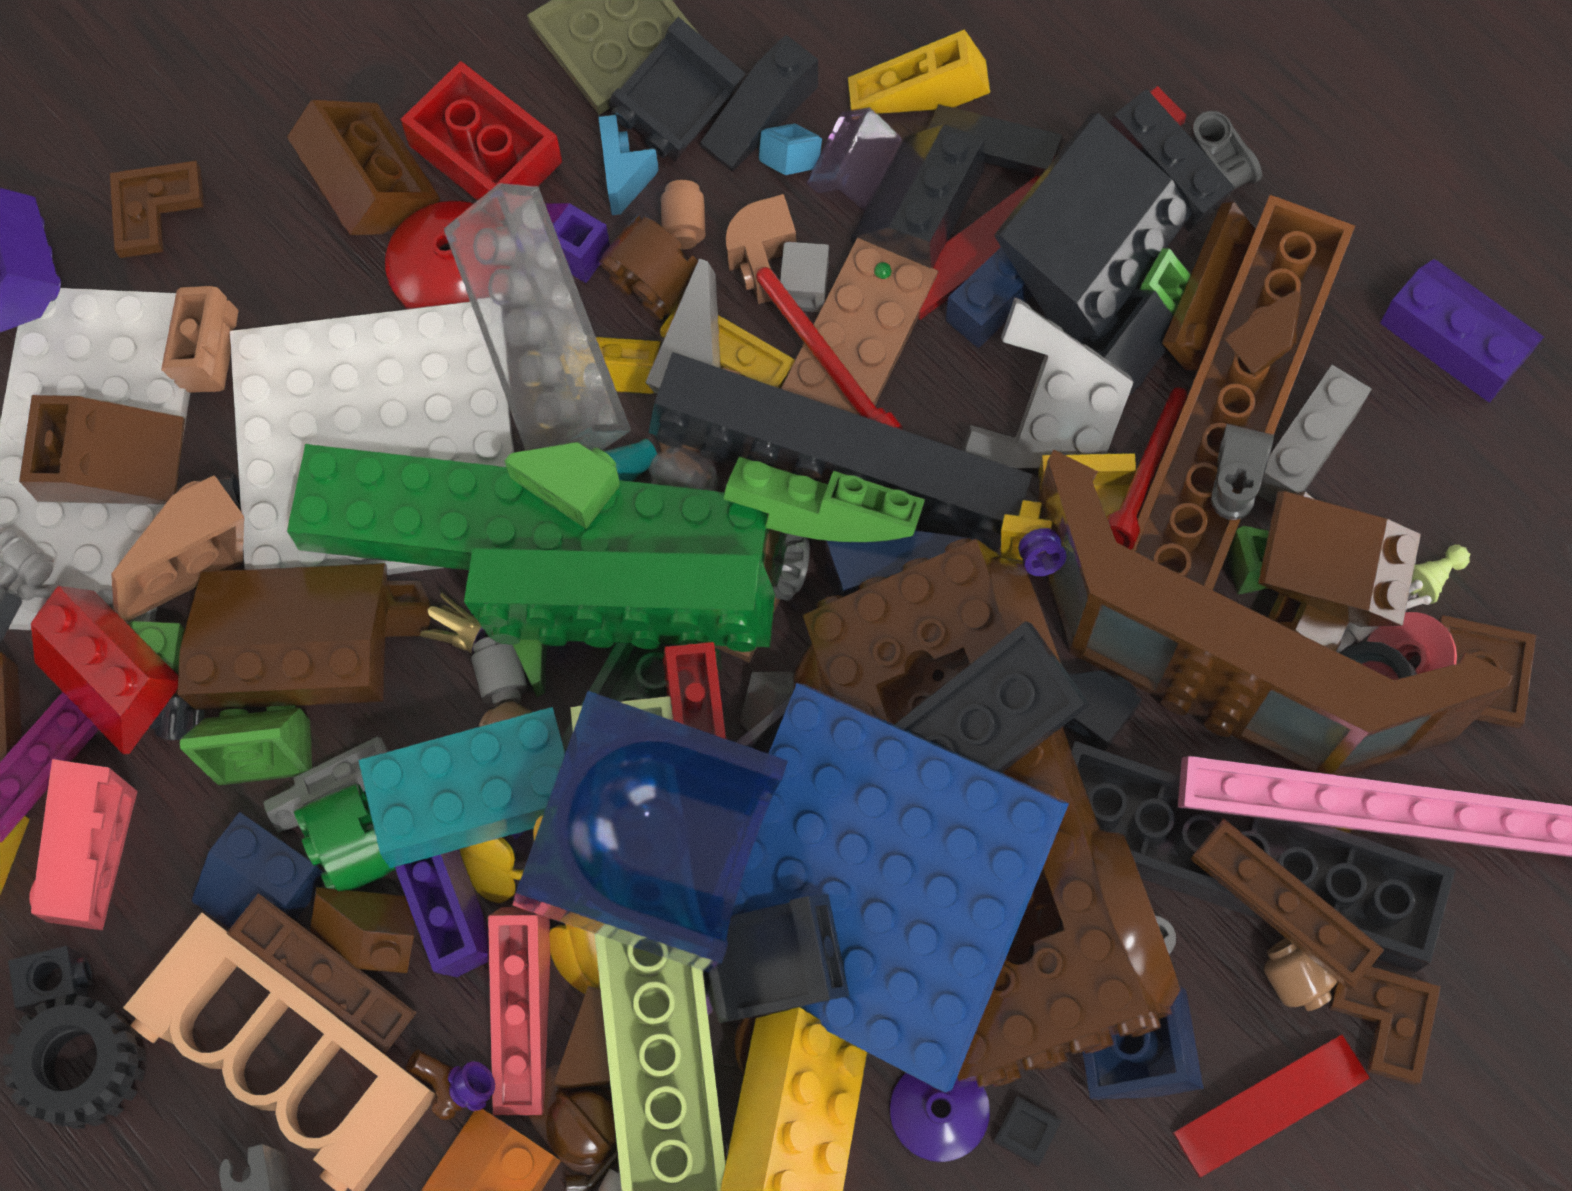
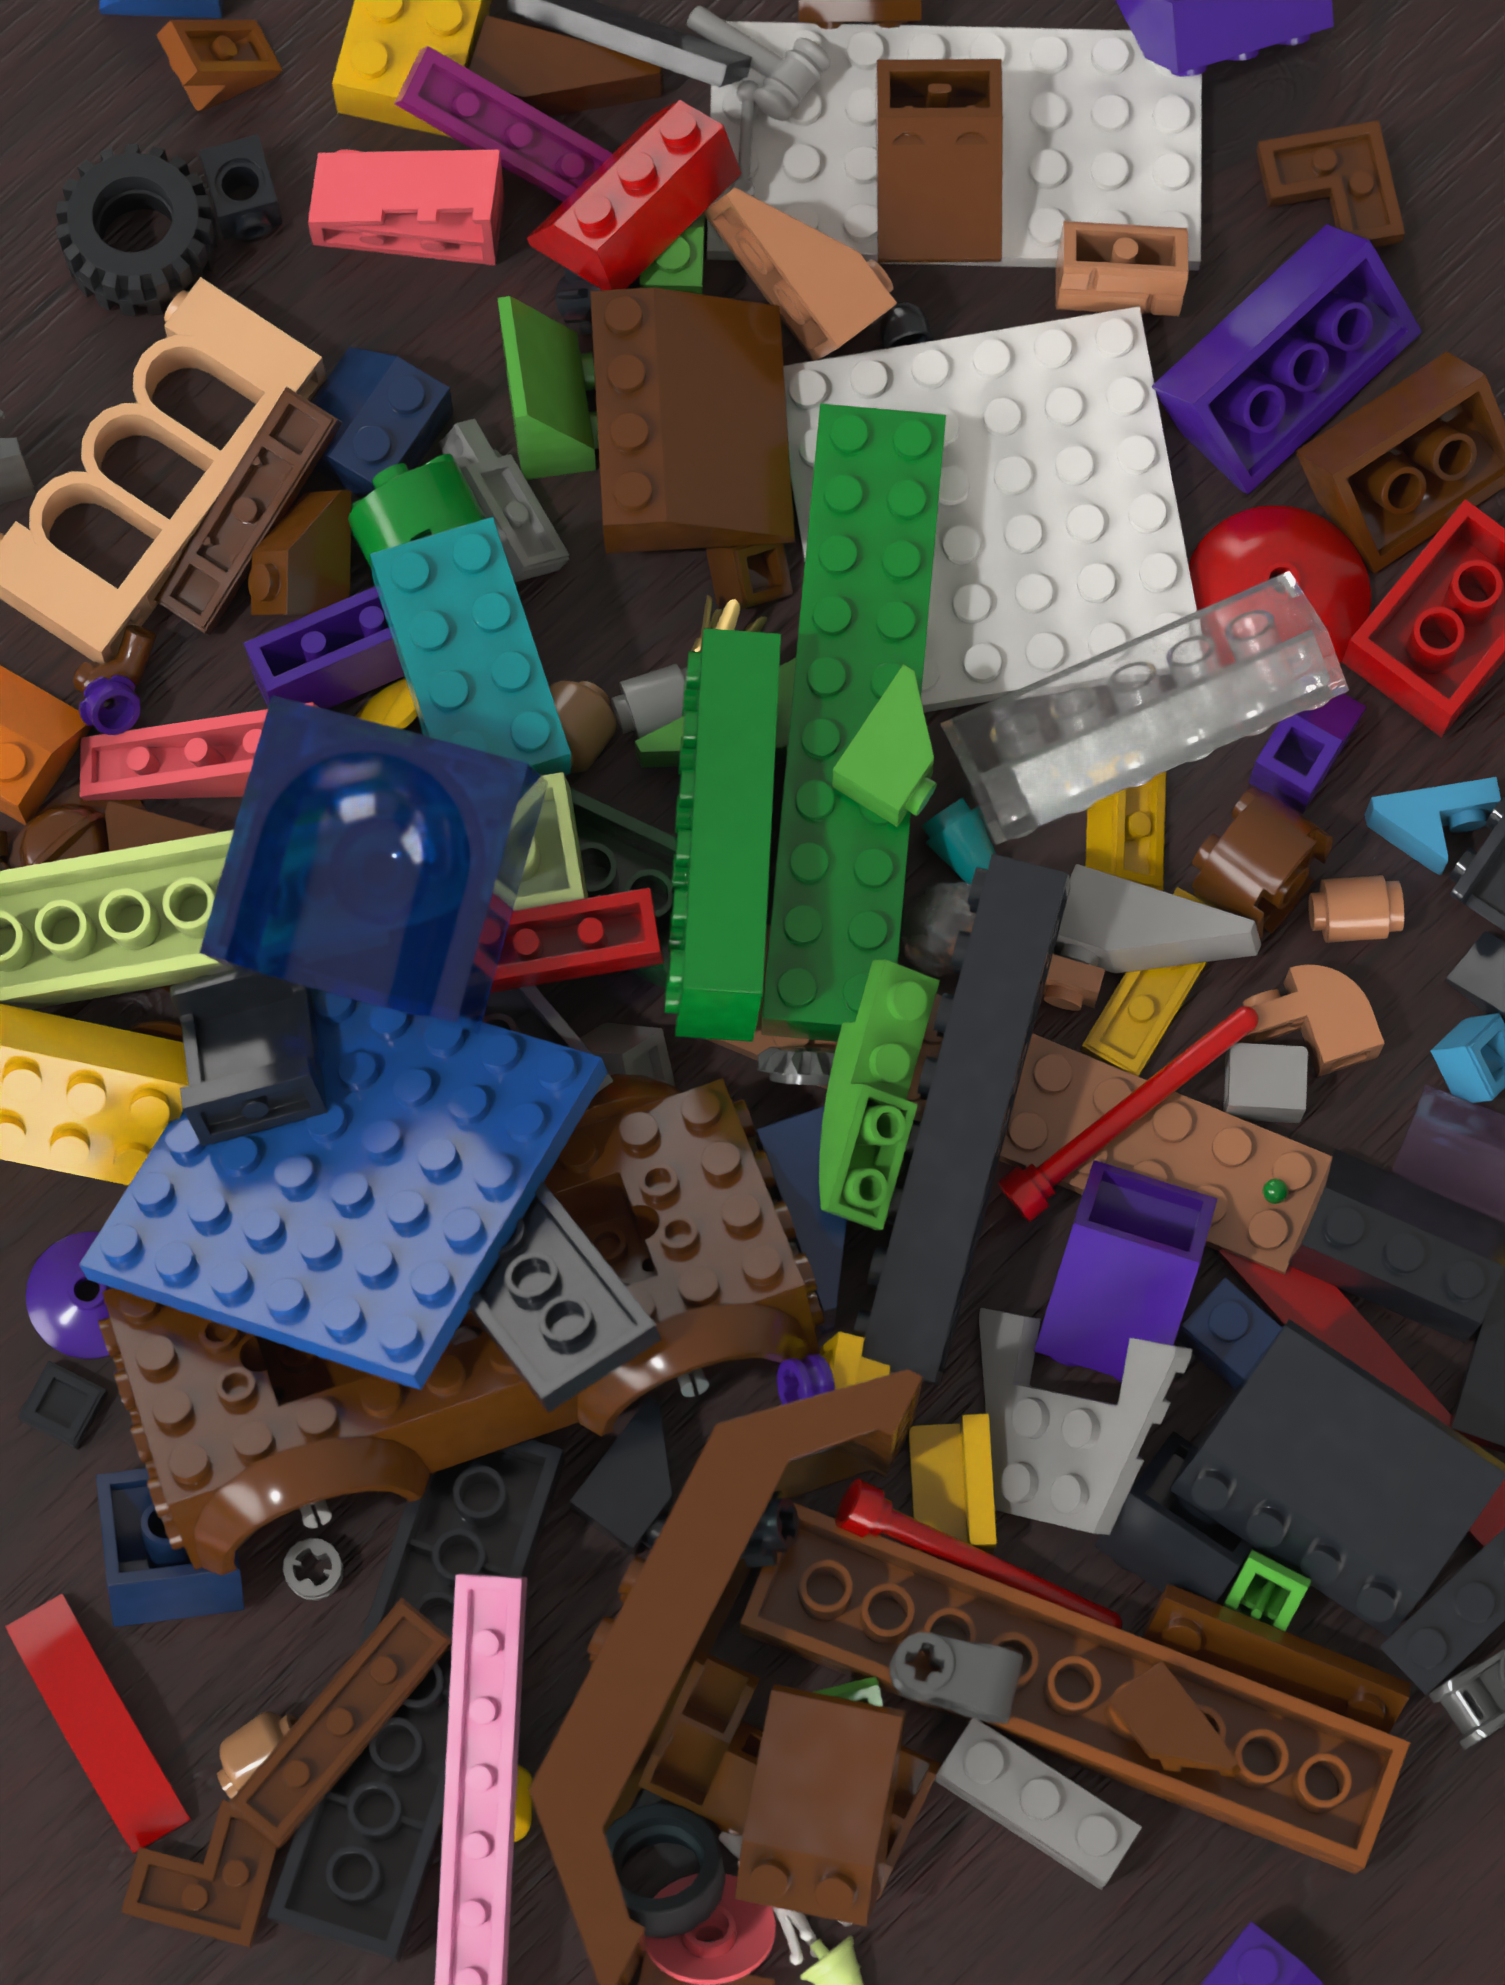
camera: 85 degrees right, 5 degrees up
none -> dark purple slope [1034,1160,1218,1383]
none -> dark purple slope [1151,224,1422,494]

